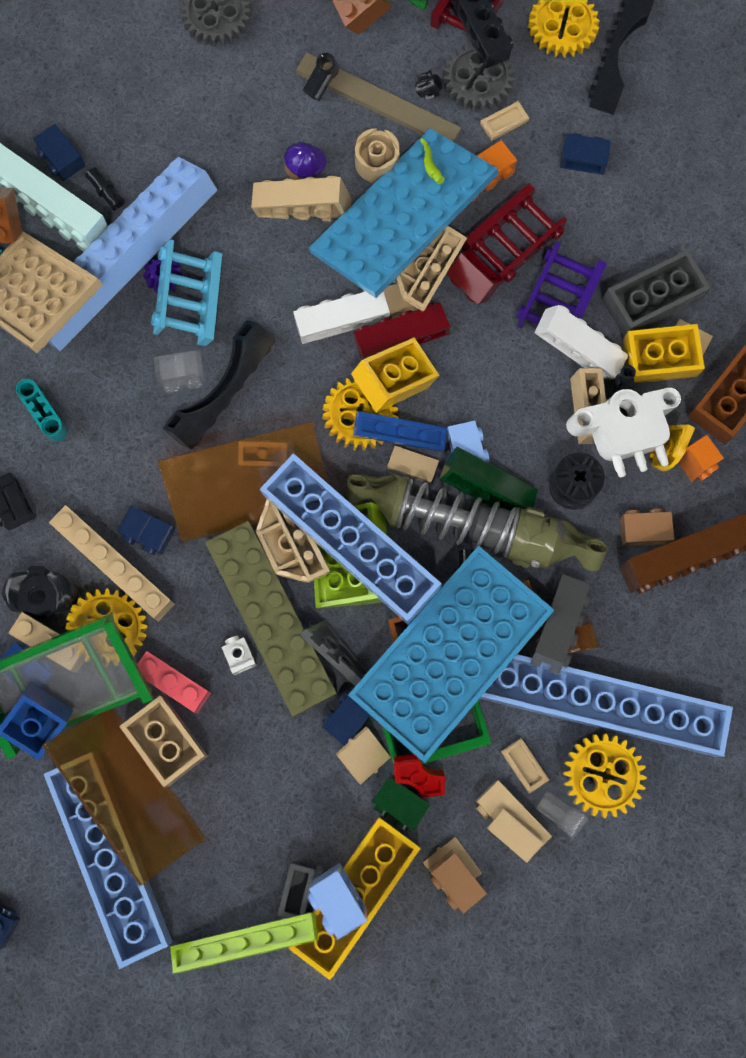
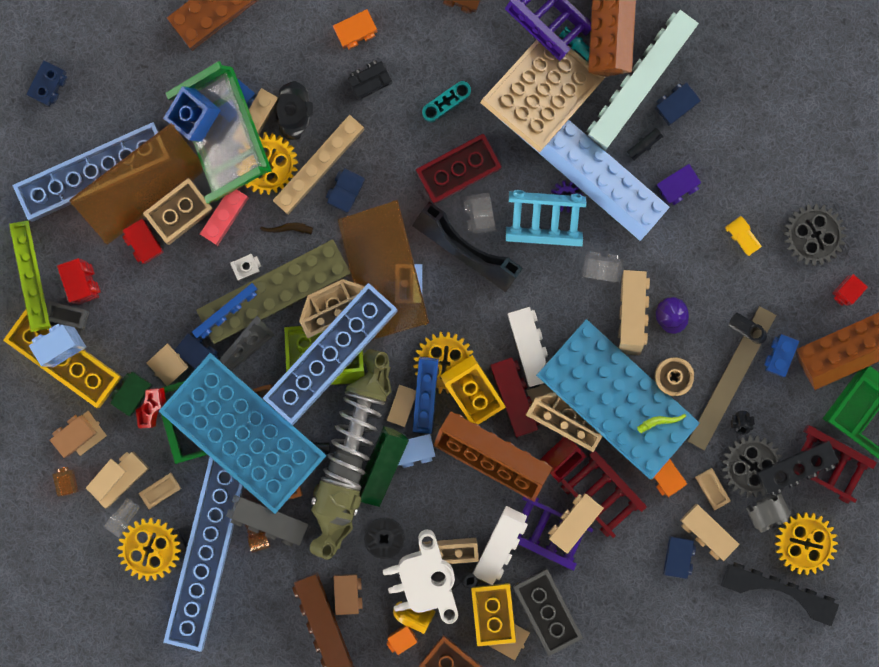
camera: 90 degrees right, 10 degrees up
none -> clear orange brick [52,467,79,497]
none -> red brick [57,258,101,305]
none -> red piece [122,219,164,264]
none -> blue plate [192,283,258,339]
none -> dark brown animal [260,222,313,235]
none -> dark red brick [416,133,502,205]
none -> dark orange brick [433,411,553,502]
none -> tan brick [548,493,604,554]
none -> clear brick [581,251,624,284]
none -> dark purple piece [656,164,701,206]
none -> tan brick [680,504,740,561]
none -> yellow piece [725,216,762,256]
none -> dark grey brick [746,492,791,533]
none -> blue brick [764,334,799,377]

